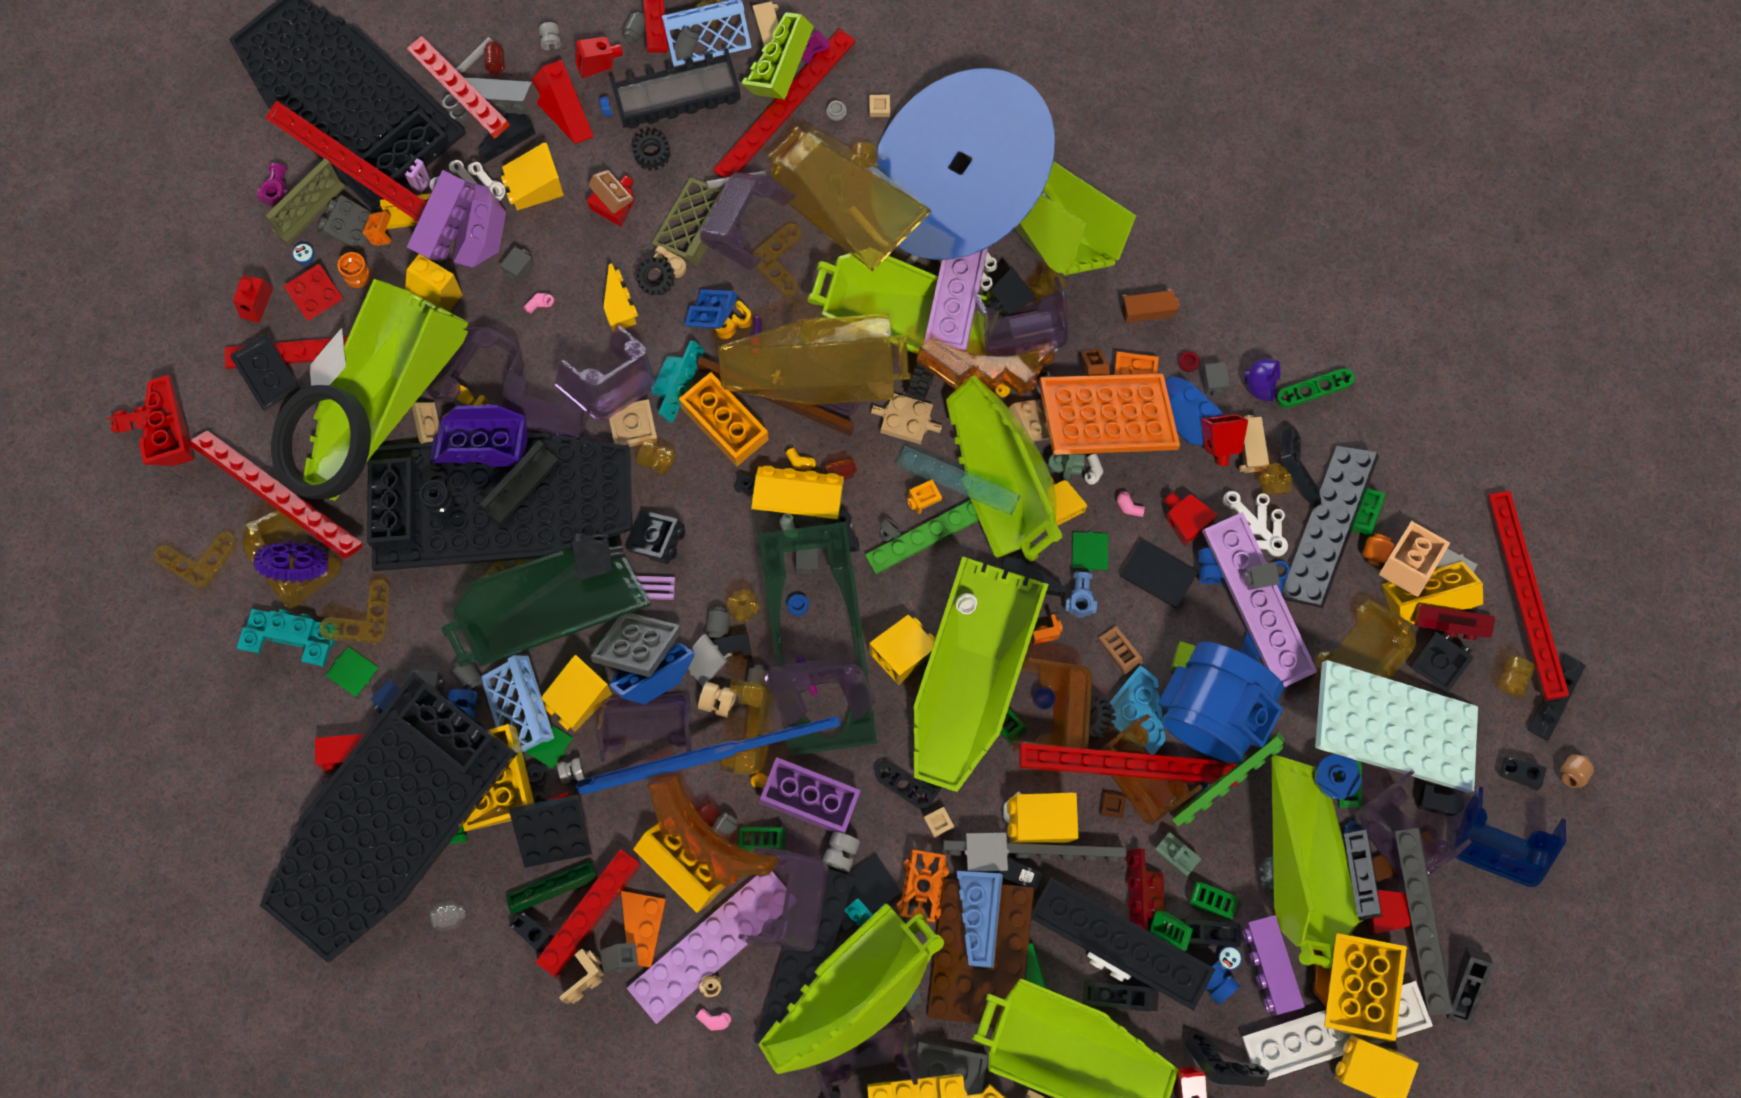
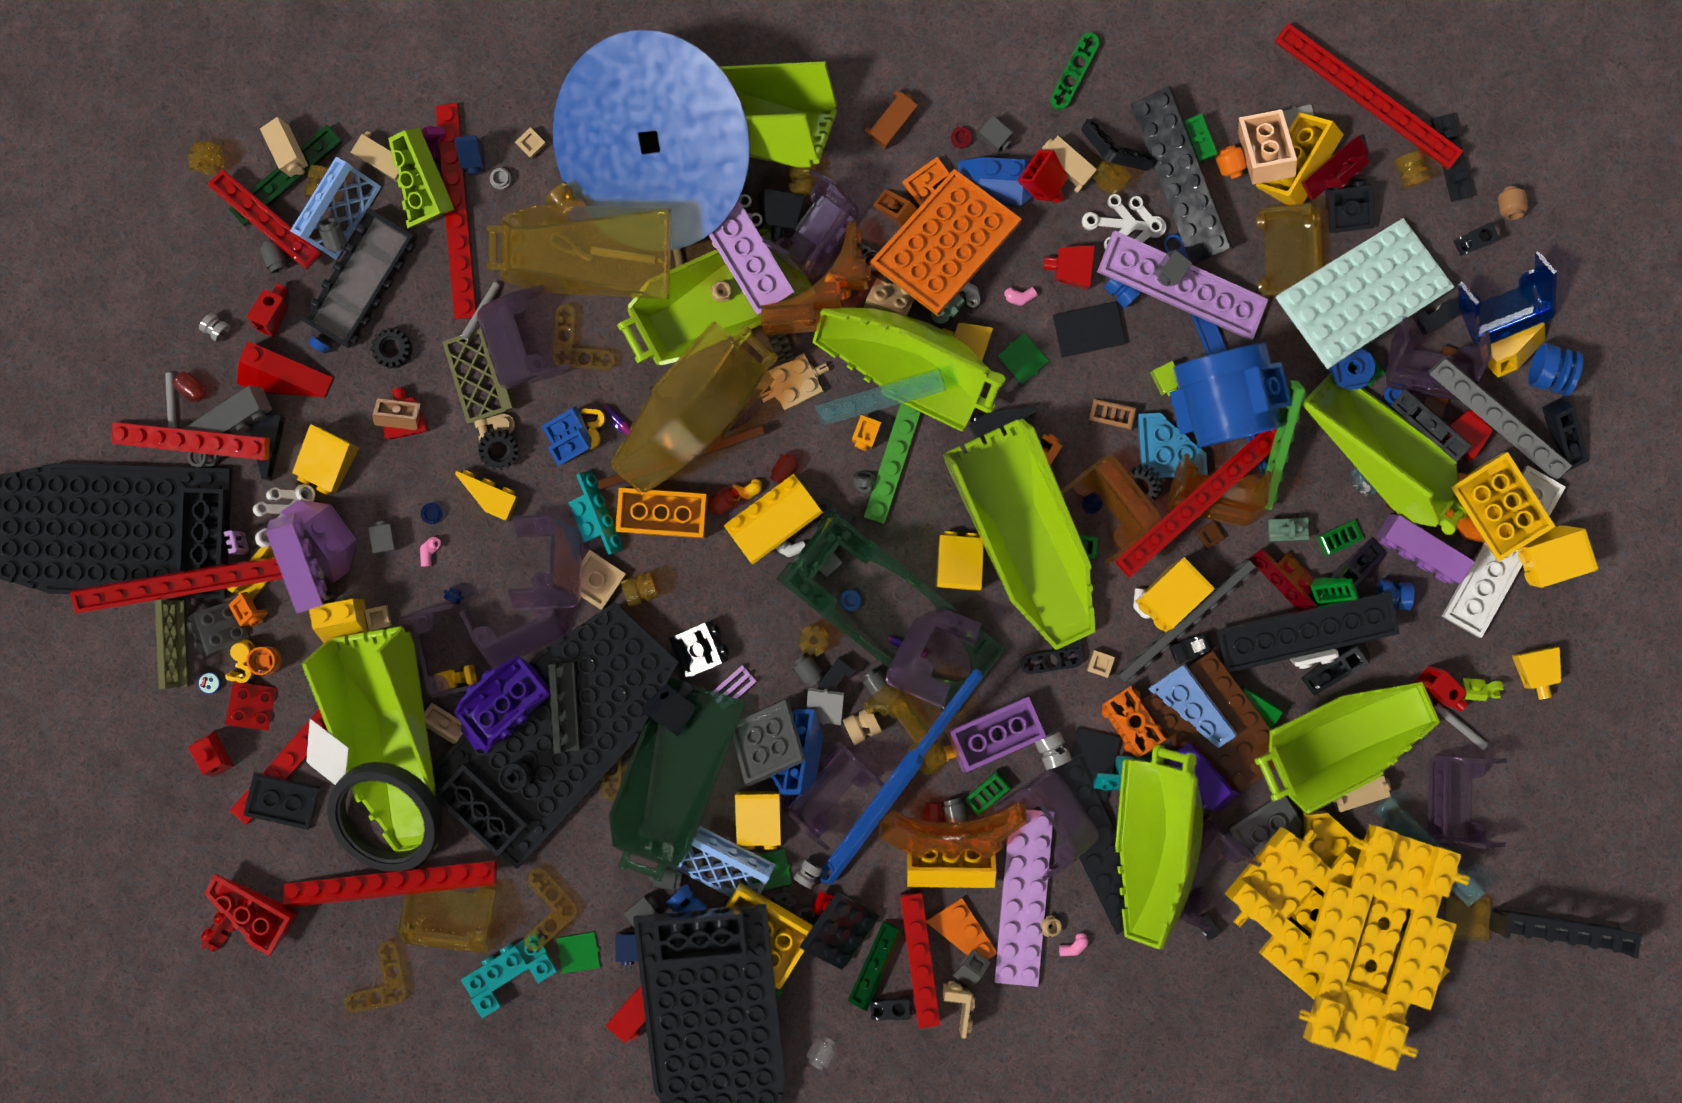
camera: 45 degrees left, 15 degrees up
dark purple gear [254,540,328,583] -> none
magenta connector [258,163,289,207] -> none
black plate [734,472,756,495] -> none
white plate [955,593,977,614] -> none
light grey piece [965,833,1009,872] -> none
medium blue connector [1065,572,1097,618] -> none
black beam [1185,1031,1269,1087] -> none
tile [1217,947,1242,970] -> none
dark purple cylinder [1244,359,1281,401] -> none
none -> yellow leg [225,639,255,683]
none -> tan plate [364,605,392,631]
none -> clear blue plate [421,503,443,525]
none -> clear blue plate [443,587,465,604]
none -> dark blue slope [455,135,486,175]
none -> clear red brick [708,486,740,516]
none -> tan plate [710,281,731,302]
none -> dark purple wedge [1168,742,1240,811]
none -> yellow slope [1483,322,1546,378]
none -> blue wheel [1528,343,1583,396]

